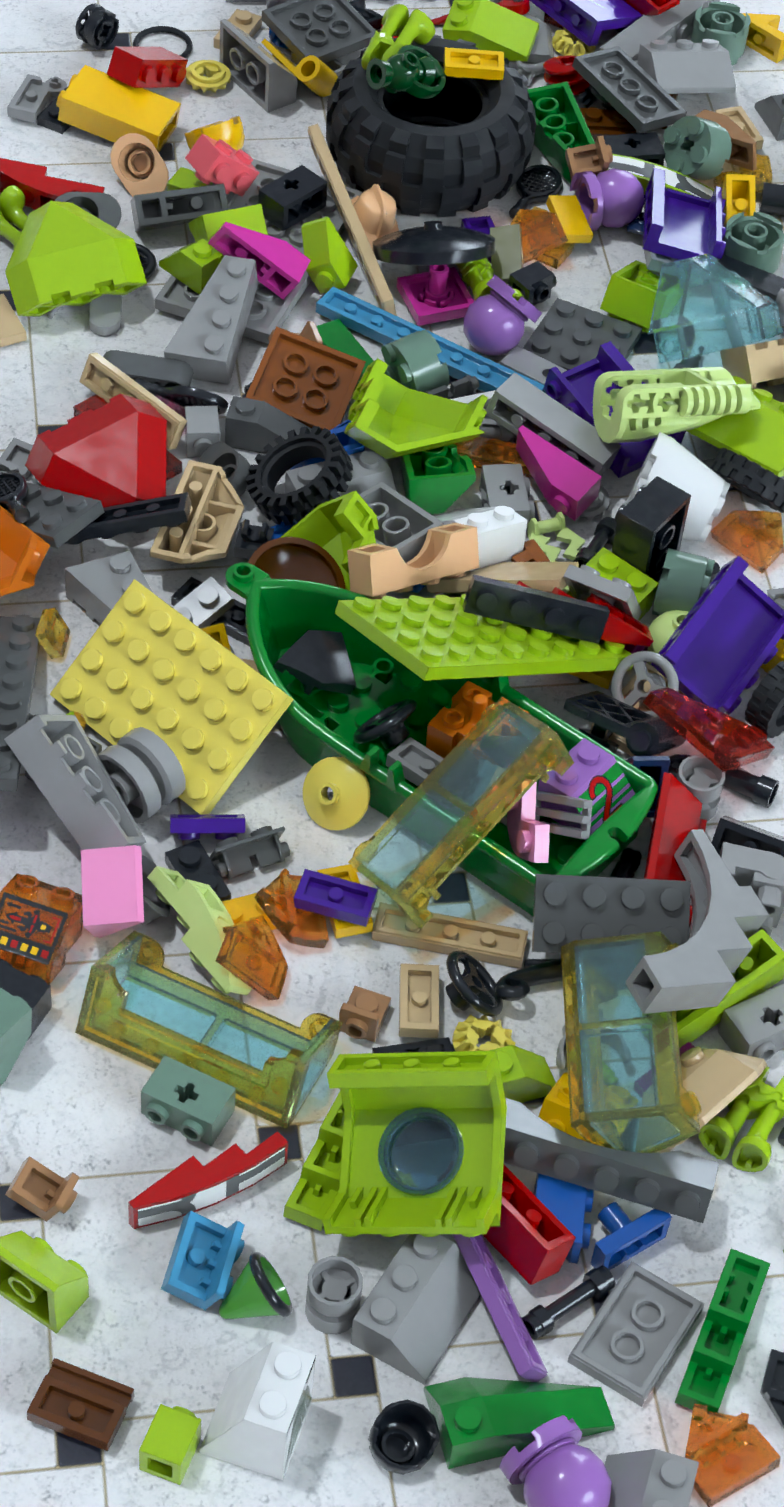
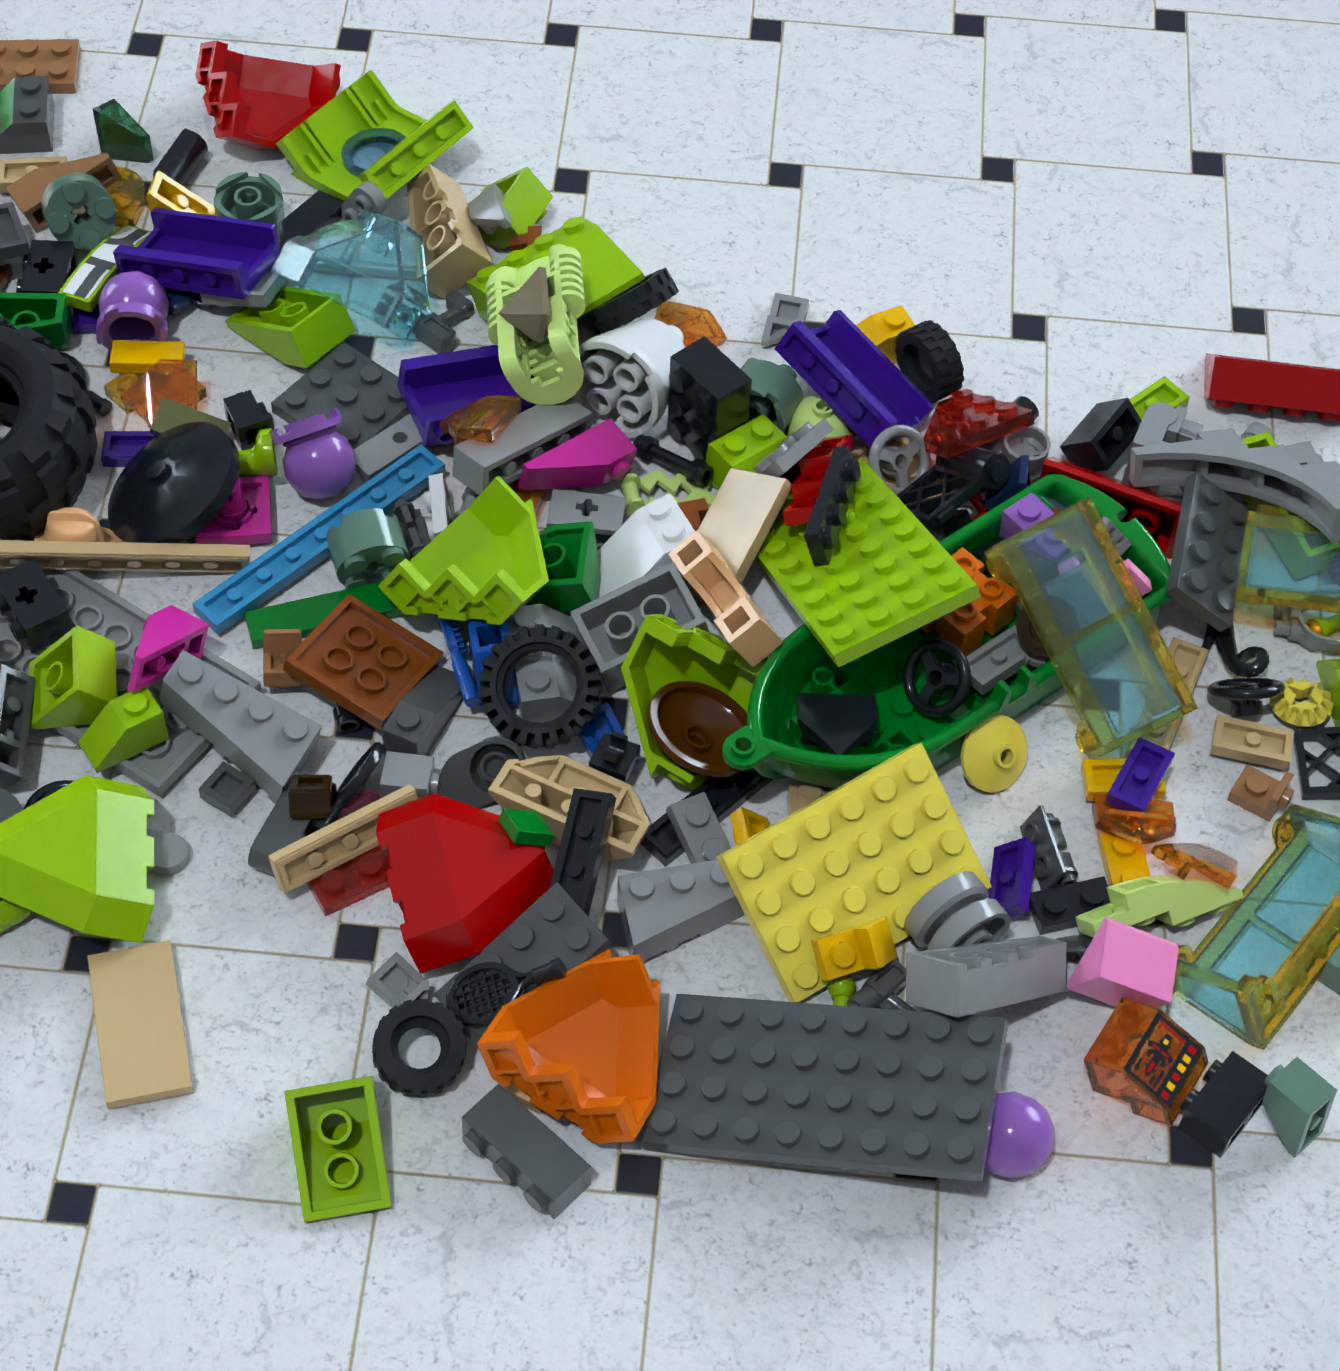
camera: 75 degrees left, 5 degrees up
clear yellow plate [35,607,71,659] -> none
lime slope [301,216,358,294] -> none
medium nougat bracket [565,136,613,180] -> none
none -> dark grey plate [198,761,256,816]
none -> dark brown slope [288,775,332,819]
none -> clear orange slope [440,395,521,445]
none -> dark tan slope [498,267,550,343]
none -> green tile [498,808,554,847]
none -> yellow slope [811,917,897,981]

